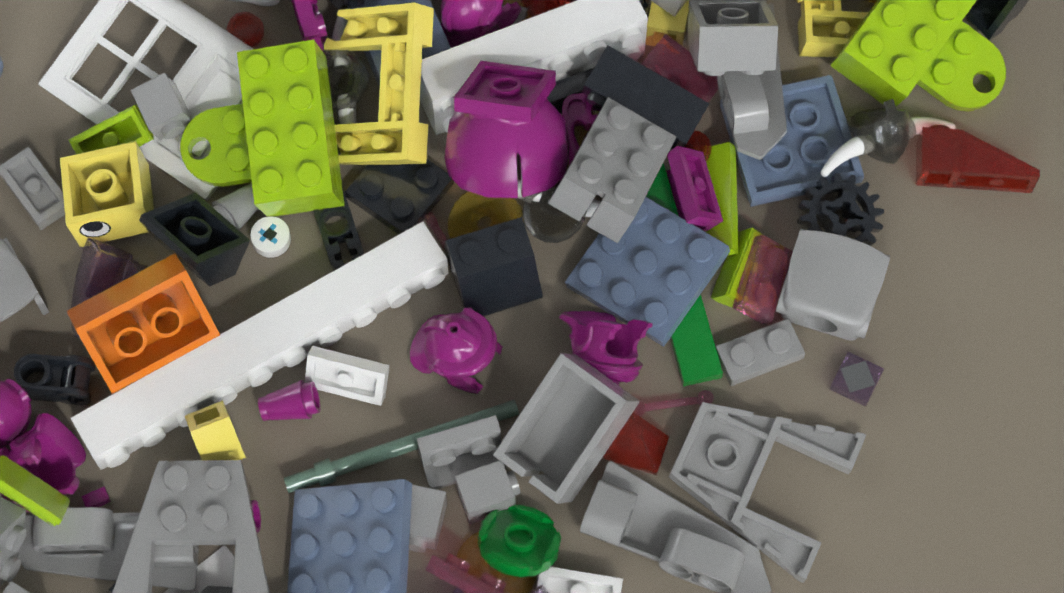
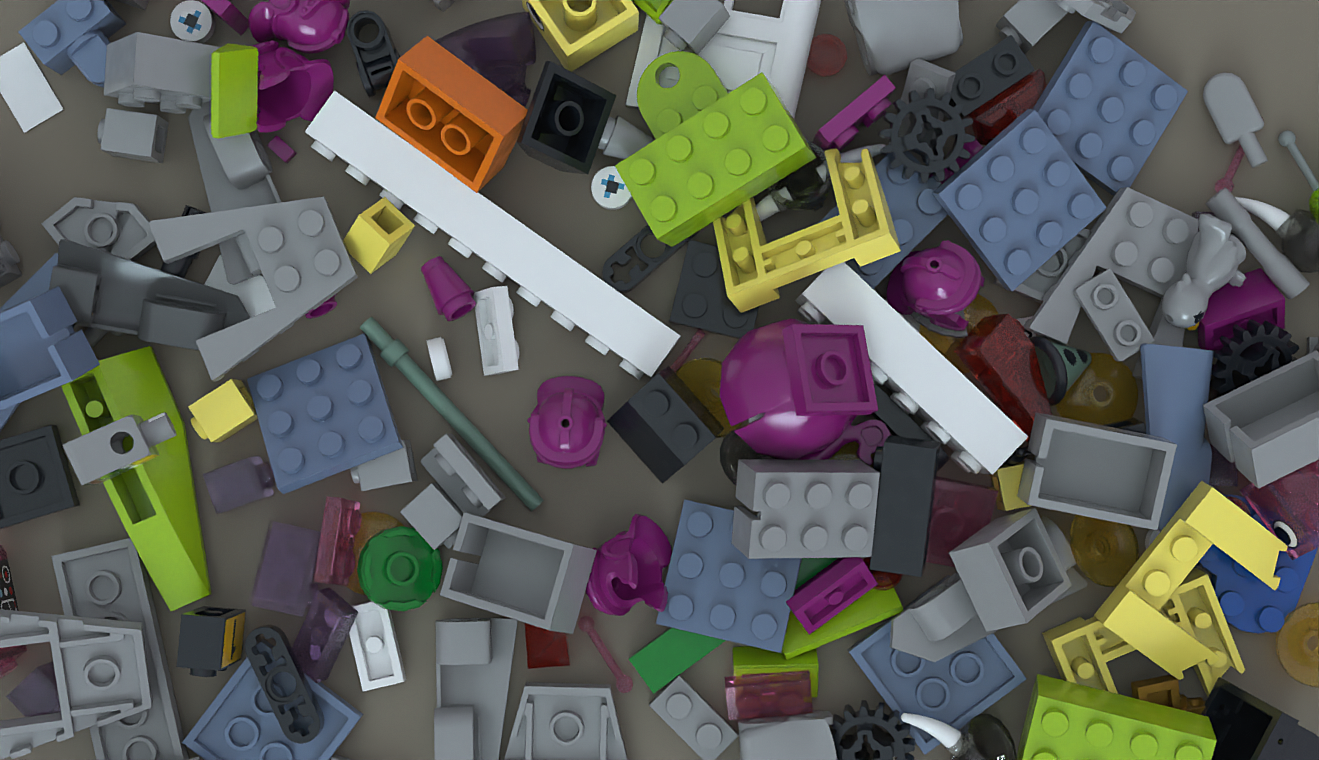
camera: 65 degrees right, 20 degrees up
none -> white tile [426,337,453,381]

